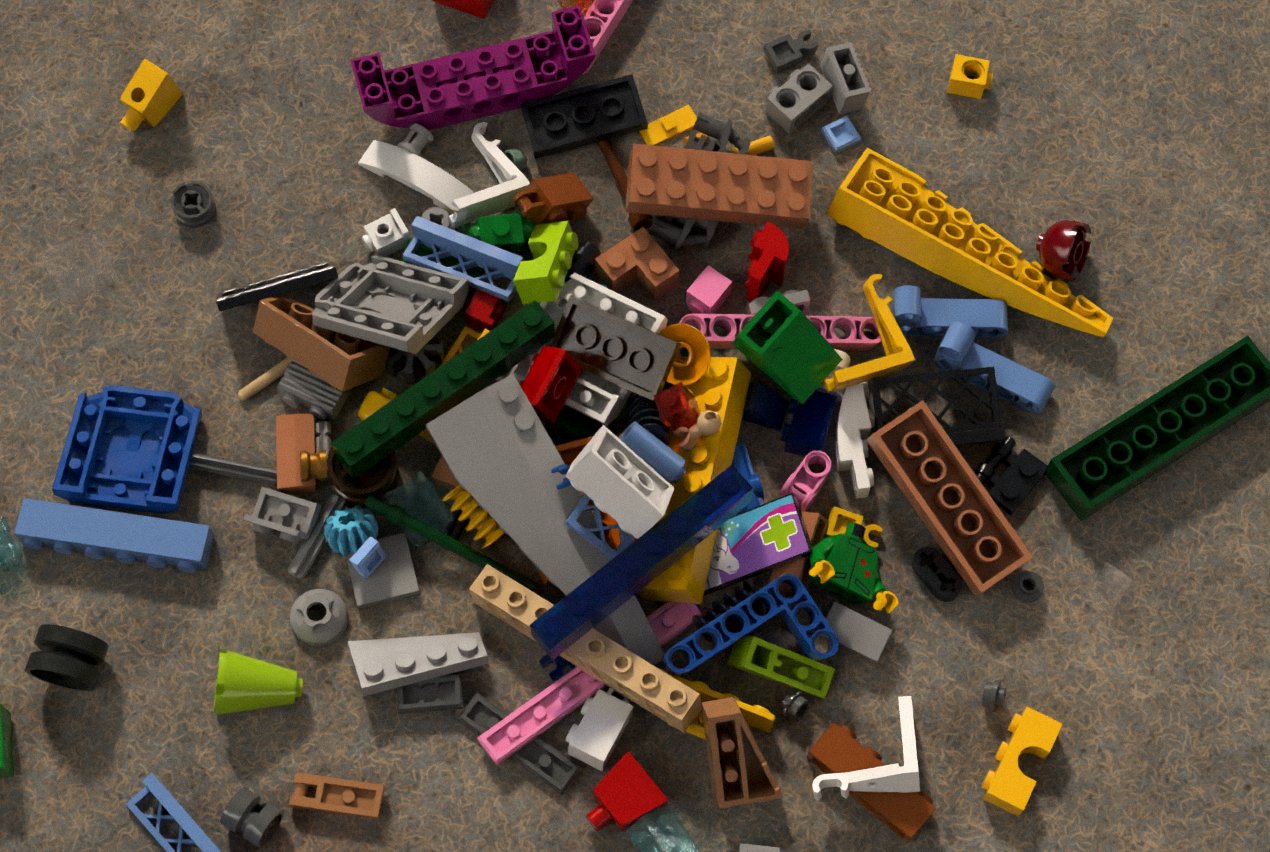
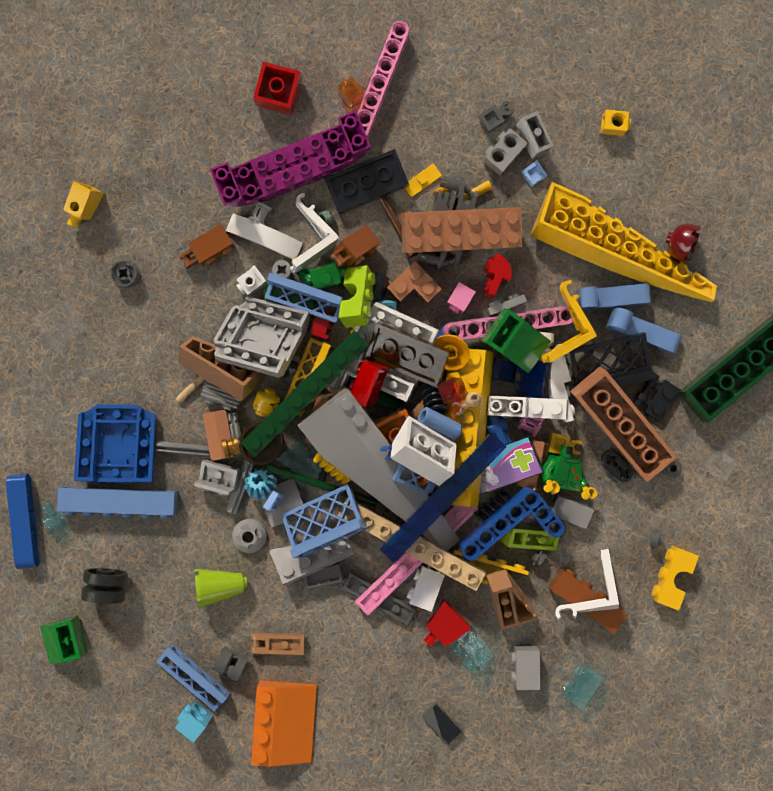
camera: 10 degrees left, 20 degrees up
black tile [216,261,338,311] -> none
none -> dark orange brick [179,224,235,269]
none -> medium blue fence [281,484,368,559]
none -> white slope [487,396,569,420]

